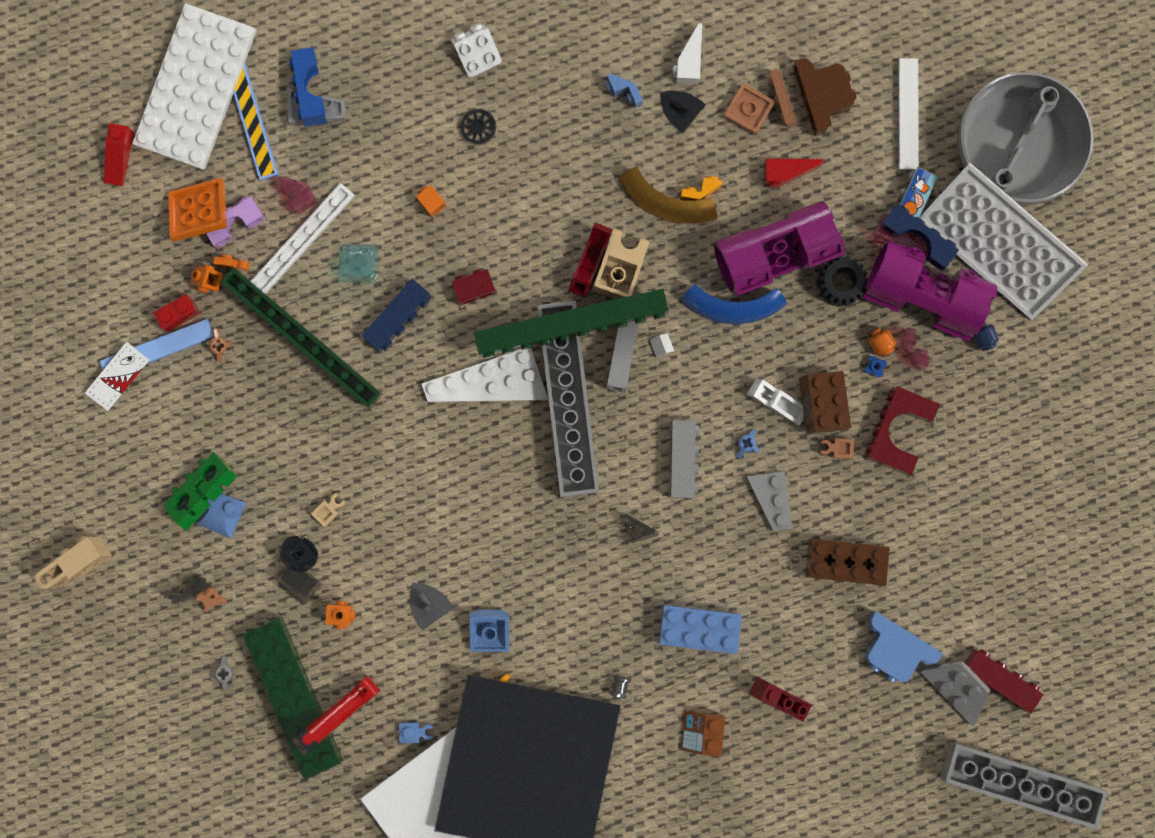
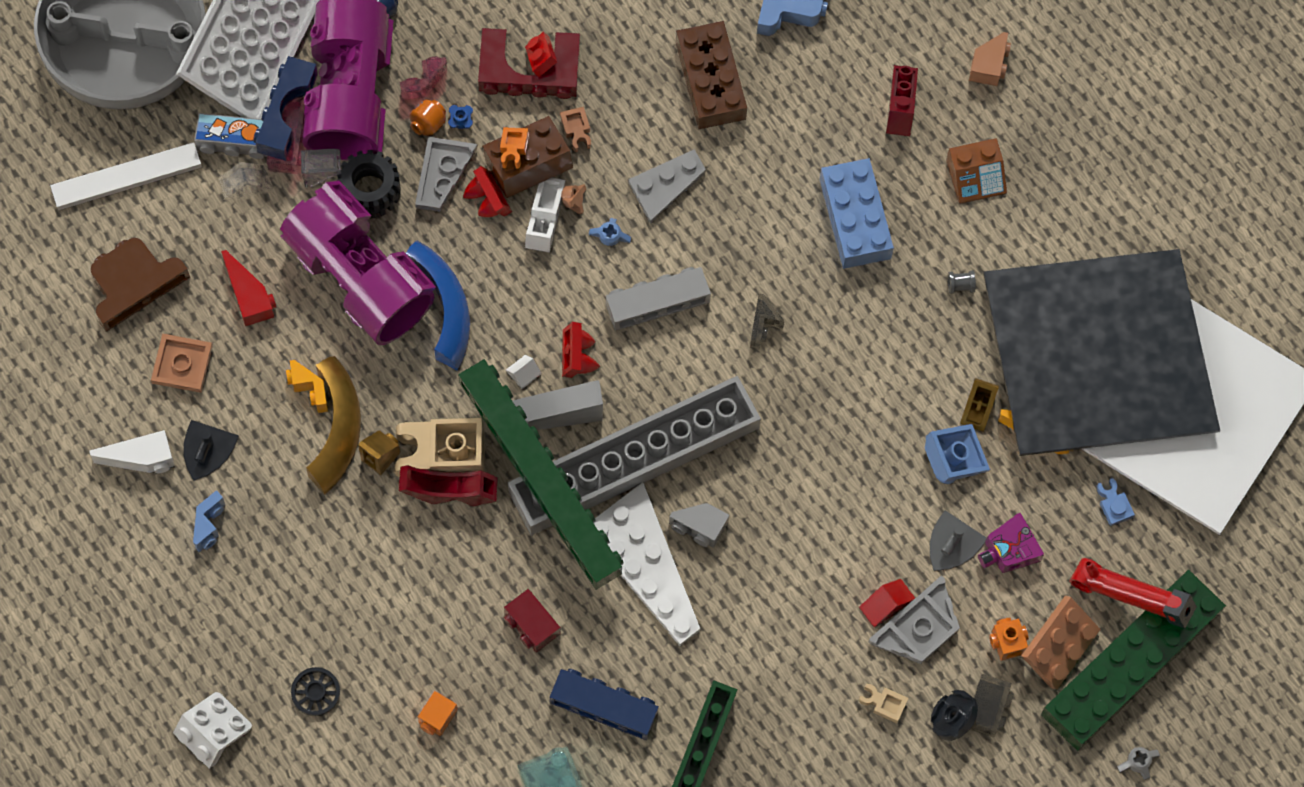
camera: 110 degrees left, 15 degrees down
nougat plate [769,68,797,127] -> none
none -> clear slope [219,162,273,201]
none -> clear slope [301,149,341,188]
none -> pearl gold slope [358,430,400,475]
none -> light grey wing [415,137,477,212]
none -> red tile [463,166,513,218]
none -> orange plate [500,127,529,169]
none -> red plate [525,31,557,77]
none -> nougat piece [561,184,586,214]
none -> red tile [562,321,600,378]
none -> light grey slope [669,503,729,548]
none -> red slope [859,579,915,628]
none -> light grey wing [868,575,960,664]
none -> pearl gold slope [960,378,999,432]
none -> nougat slope [969,32,1011,86]
none -> magenta torso [978,512,1044,573]
none -> nougat plate [1021,596,1101,690]

